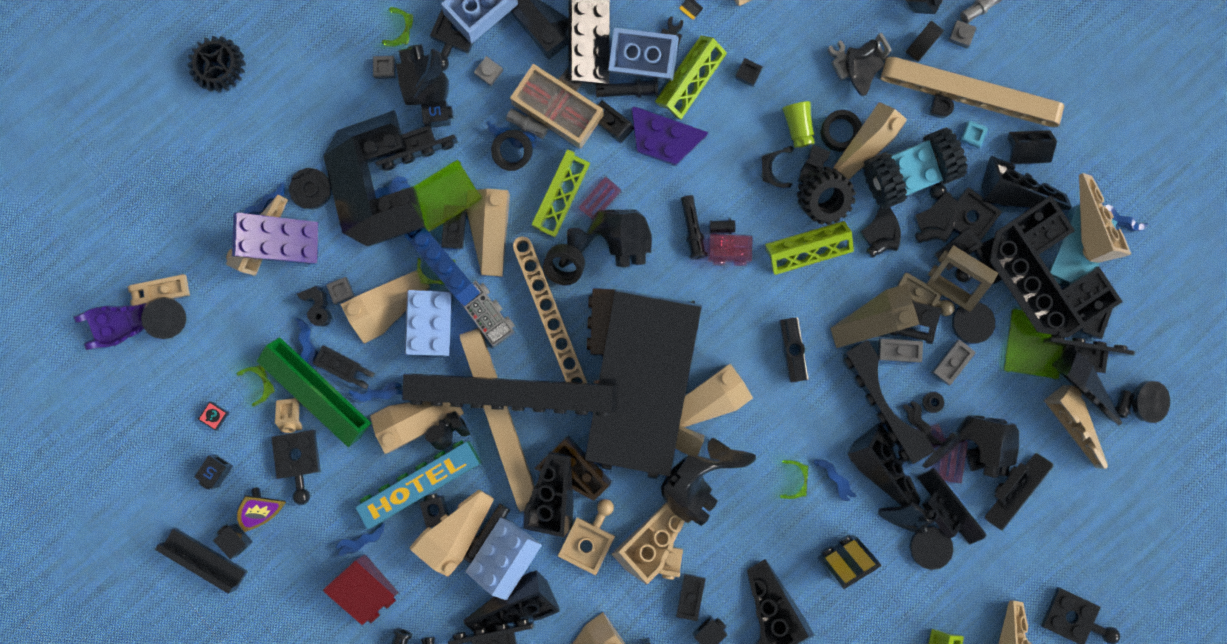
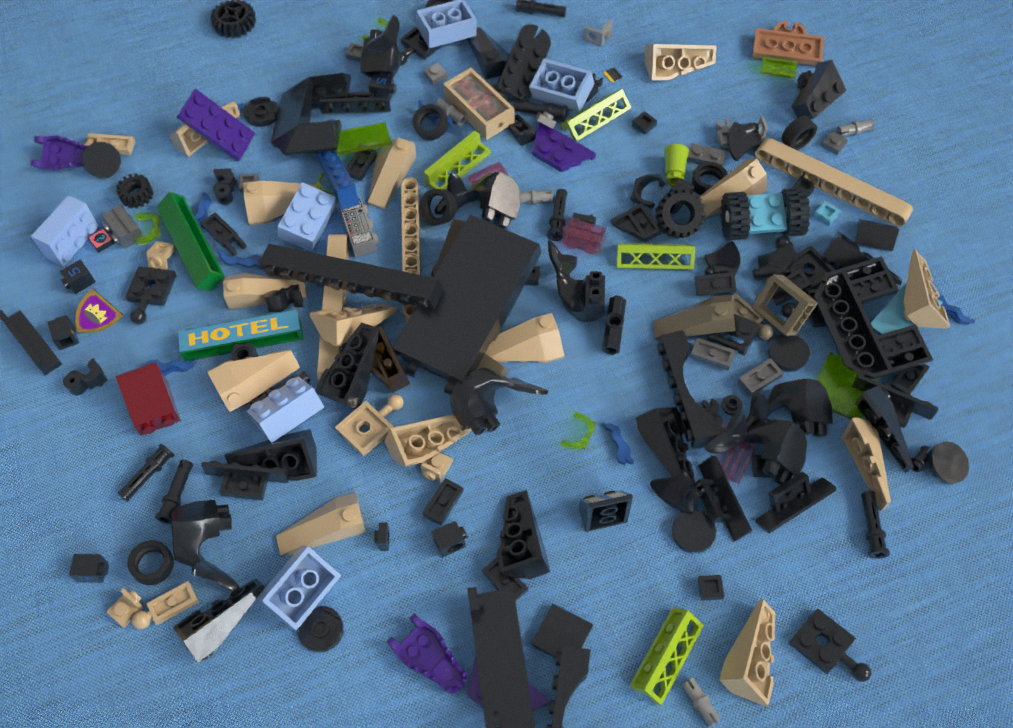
camera: 20 degrees right, 25 degrees down
none -> light blue brick [31,195,99,267]
none -> black leg [63,358,108,396]
none -> flat silver brick [102,204,144,249]
none -> black tyre [116,173,154,209]
none -> tan wedge [310,304,397,346]
none -> light grey pin [520,190,553,205]
none -> light grey plate [536,111,556,129]
none -> black hips [548,241,605,322]
none -> black wing [611,203,661,242]
none -> flat silver plate [687,143,726,166]
none -> black plate [694,272,736,296]
none -> black plate [698,575,725,601]
none -> black hips [746,378,833,437]
none -> black pin [861,491,890,559]

